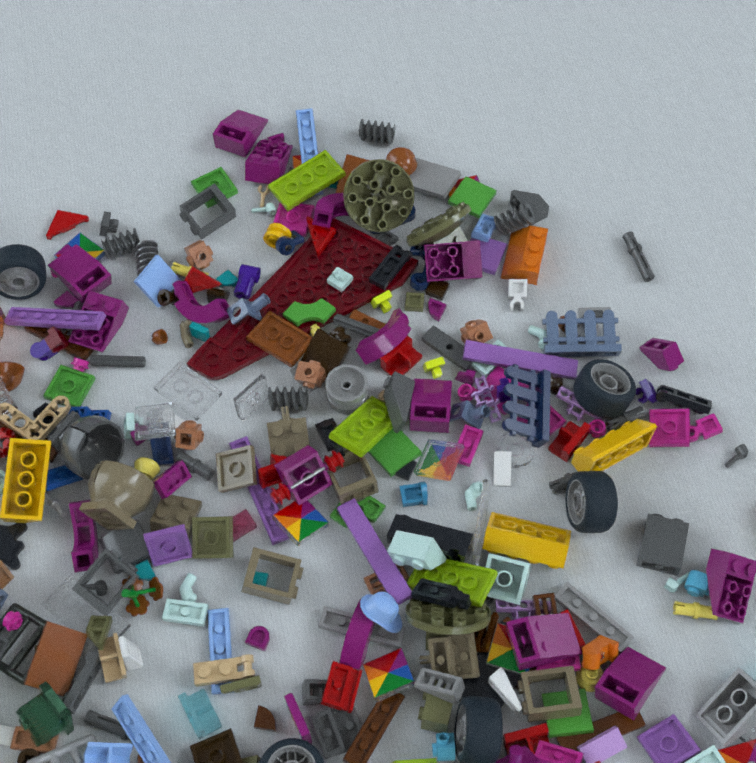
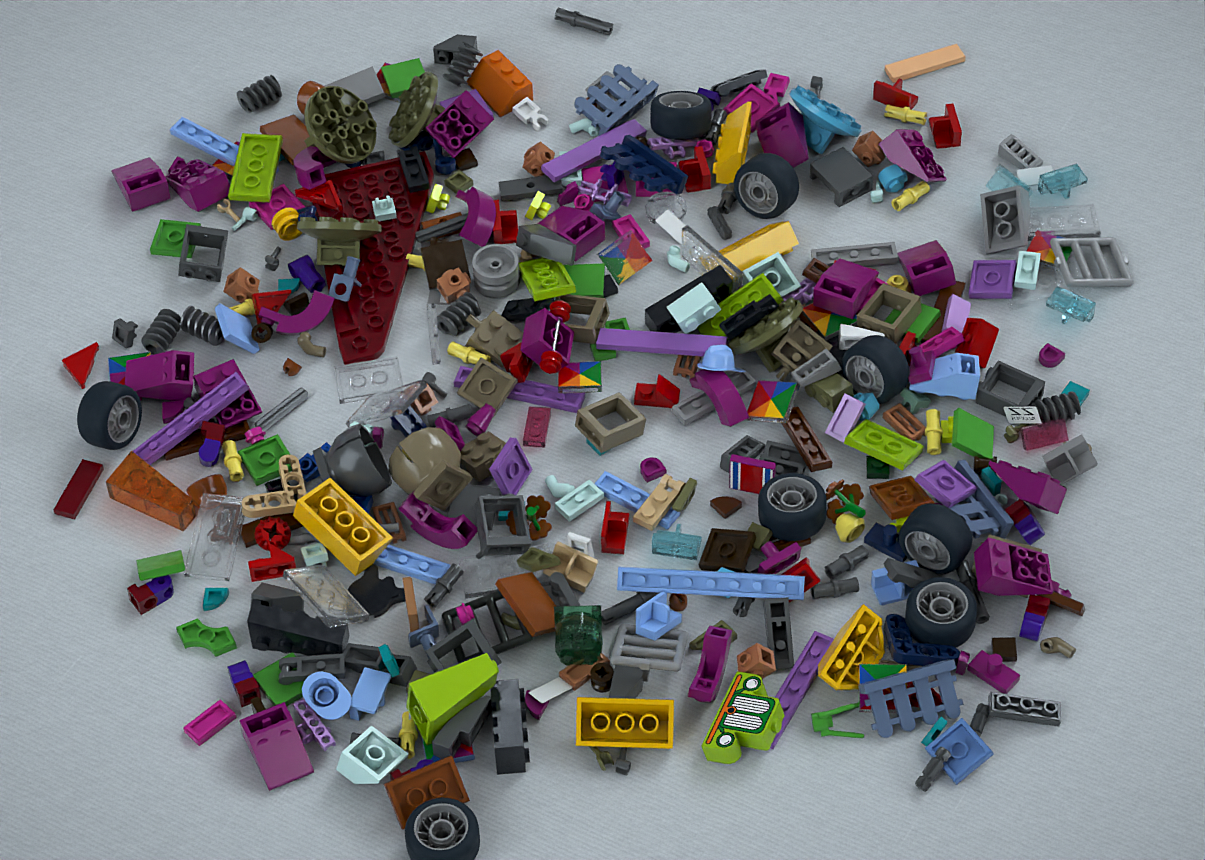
camera: 50 degrees left, 10 degrees down
teal tile [189,322,210,342] -> none
olive plate [192,516,233,559] -> none
dark orange tile [246,311,313,368] -> none
bright green tile [283,298,336,327] -> none
red plate [320,661,363,714] -> none
dark azure tile [400,481,428,507] -> none
magenta tile [428,298,447,322] -> none
light blue plate [471,214,496,242] -> none
orange leg [581,635,619,670] -> none
magenta slope [639,338,684,371] -> none
none -> light yellow pin [222,440,244,482]
none -> dark grey hand [265,246,281,271]
none -> olive bracket [297,217,382,266]
none -> nougat tile [372,502,406,544]
none -> light blue tile [373,545,450,585]
none -> dark grey hand [422,372,447,398]
none -> dark grey pin [424,563,464,608]
none -> light yellow pin [447,341,491,365]
none -> magenta cone [465,403,496,437]
none -> red panel [601,501,630,555]
none -> red slope [634,374,680,408]
none -> dark grey axle [707,206,732,240]
none -> magenta slope [756,102,809,168]
none -> medium azure bracket [789,85,862,154]
none -> lavender tile [825,393,866,443]
none -> nougat brick [852,130,886,167]

